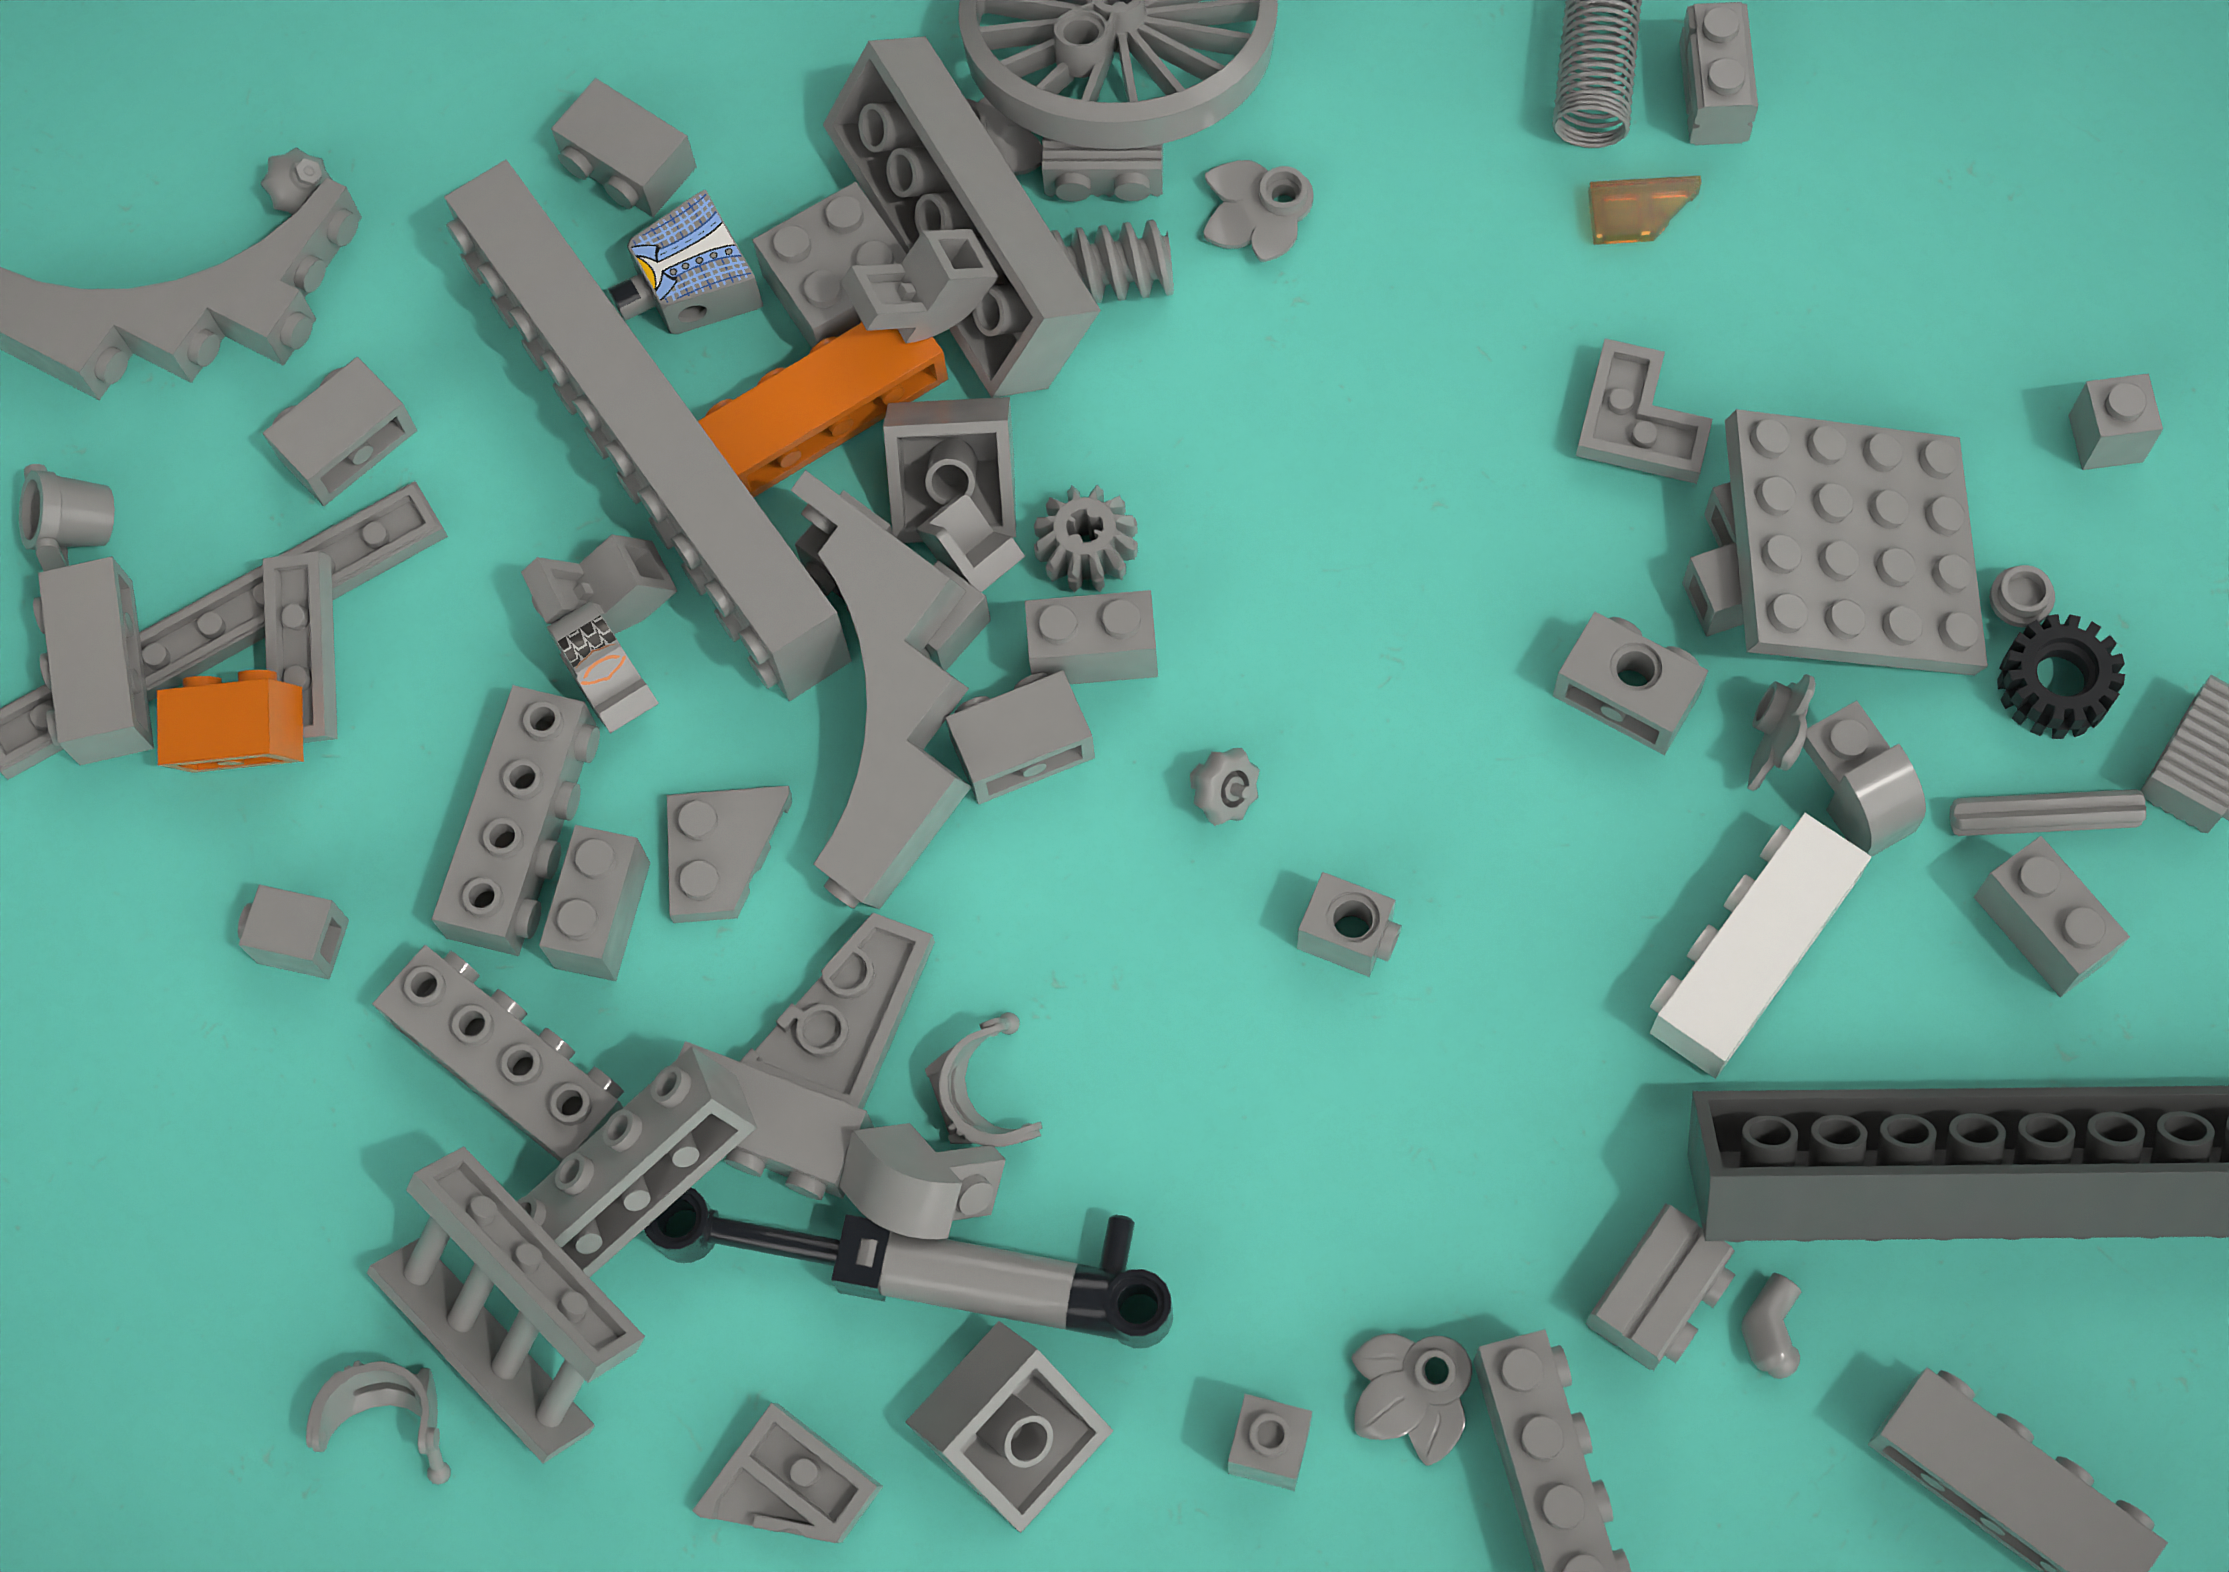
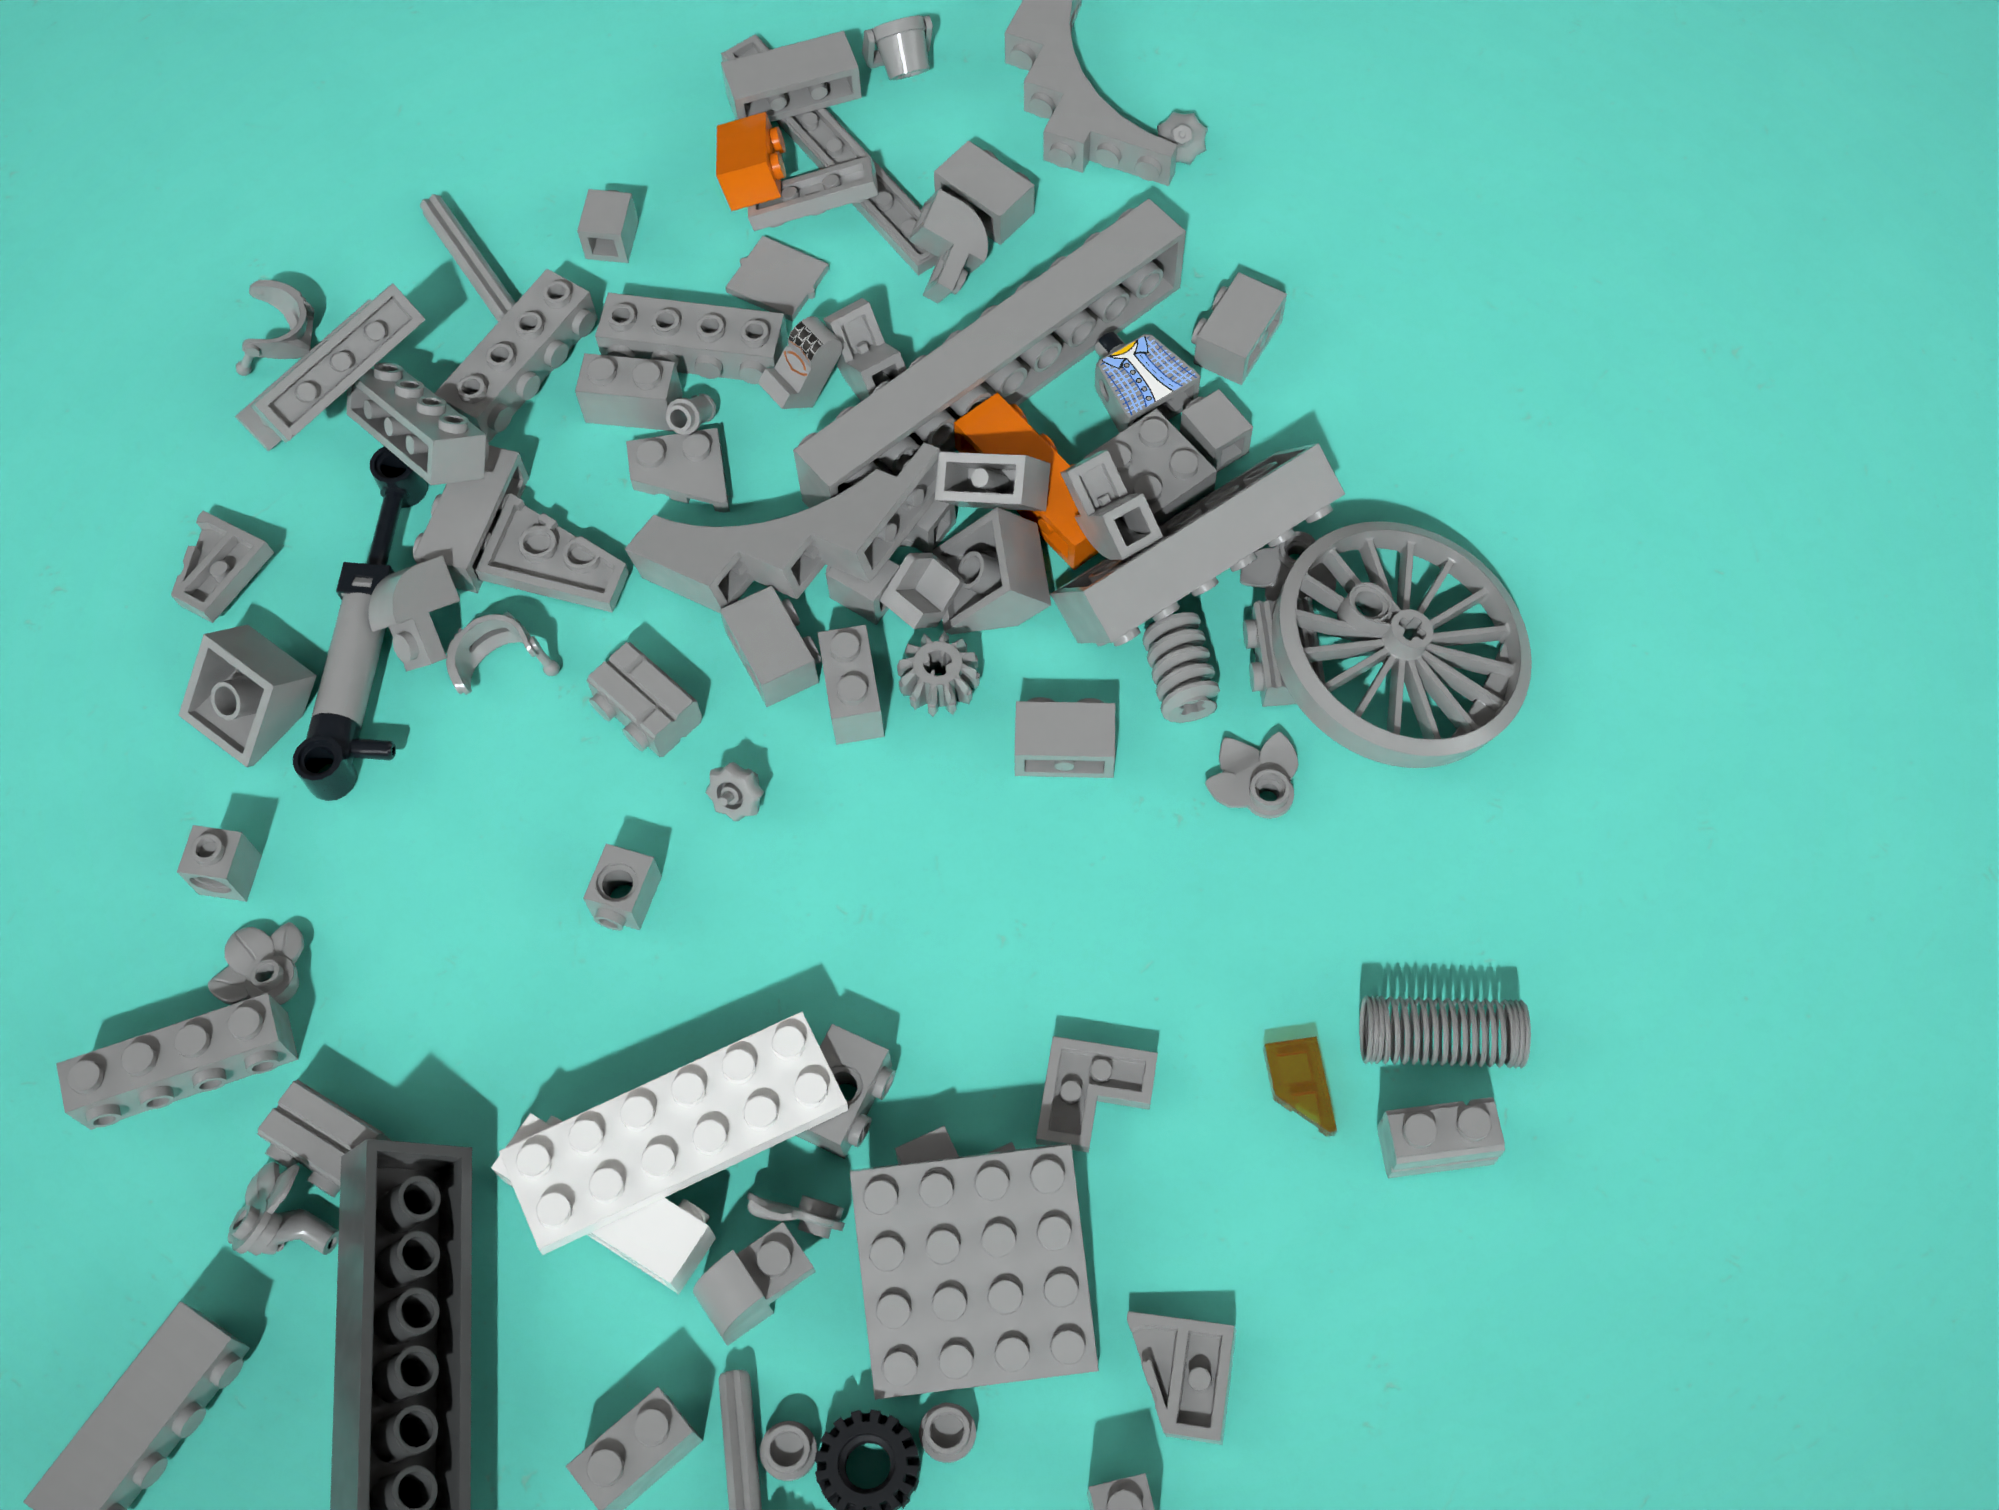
camera: 80 degrees right, 5 degrees down
none -> light grey plate [228,1161,300,1256]
none -> light grey axle [420,194,516,322]
none -> white plate [499,1012,848,1255]
none -> light grey brick [587,642,702,757]
none -> light grey pin [666,393,716,435]
none -> light grey piece [725,236,829,322]
none -> light grey plate [760,1421,817,1481]
none -> light grey brick [909,188,988,304]
none -> light grey brick [934,452,1051,511]
none -> light grey brick [1014,697,1115,778]
none -> light grey wing [1127,1311,1236,1445]
none -> light grey brick [1180,389,1253,472]

